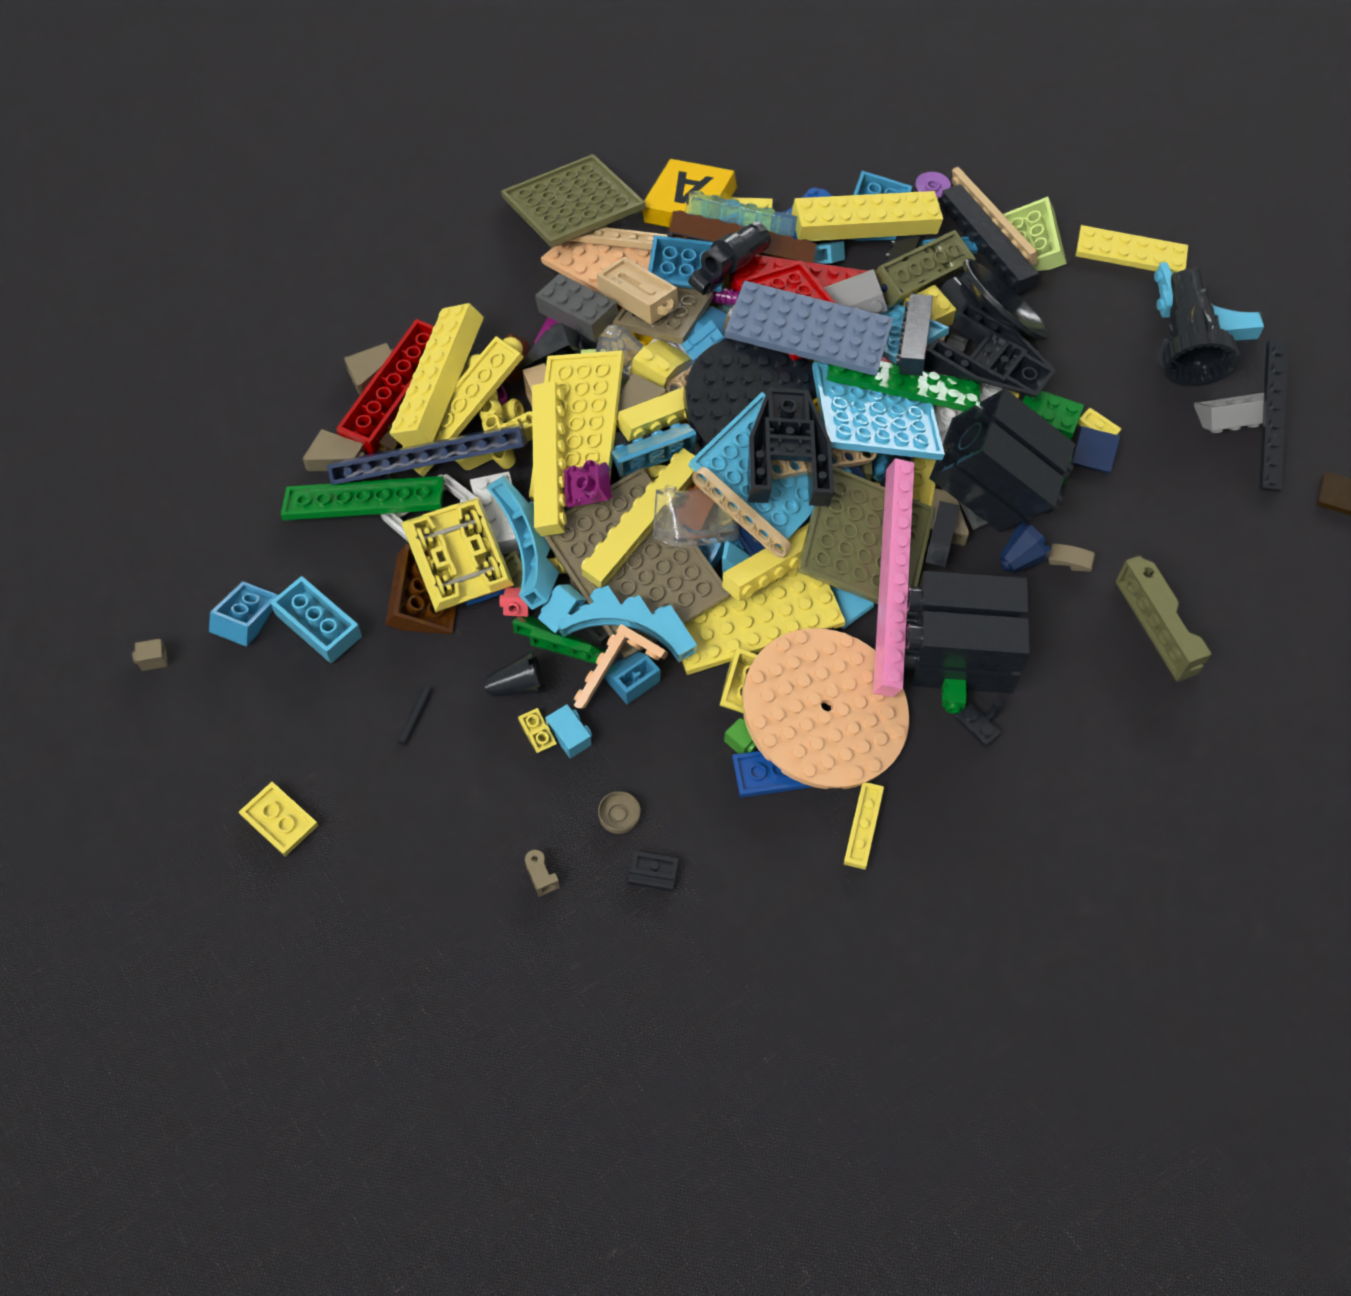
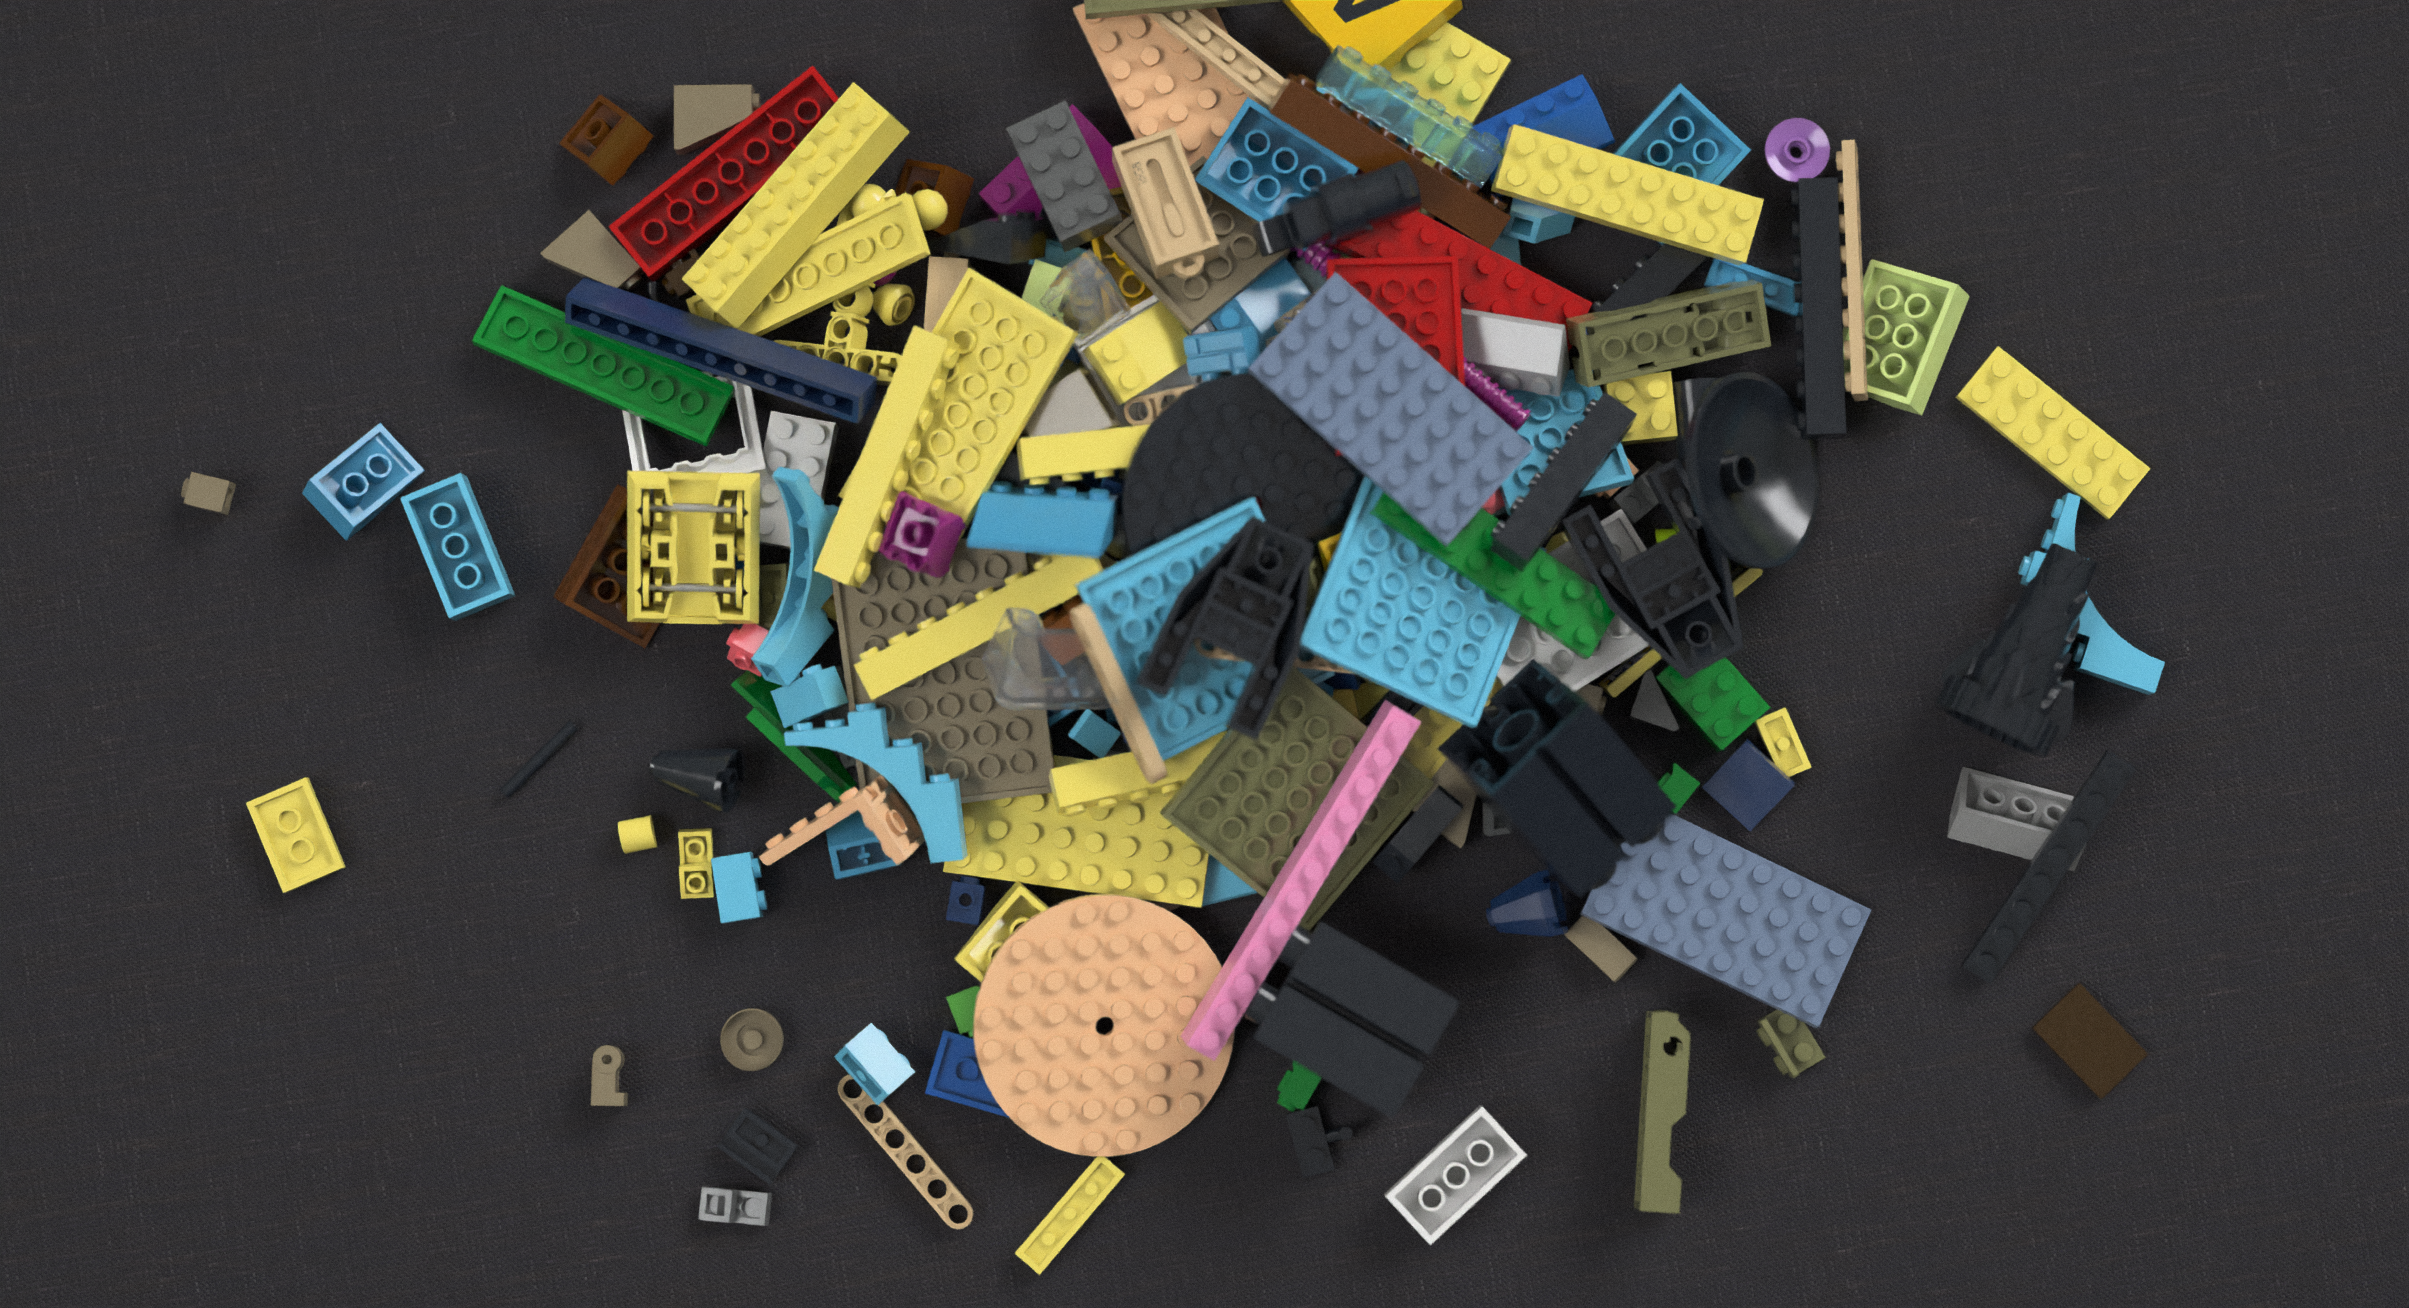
camera: 30 degrees right, 25 degrees up
none -> reddish brown slope [559,94,654,186]
none -> light yellow brick [618,815,658,854]
none -> slope [698,1187,772,1226]
none -> brick [834,1023,915,1106]
none -> tan beam [838,1074,974,1229]
none -> dark blue brick [946,876,986,925]
none -> white brick [1384,1105,1527,1245]
none -> sand blue plate [1580,813,1871,1028]
none -> olive bracket [1756,1009,1825,1078]

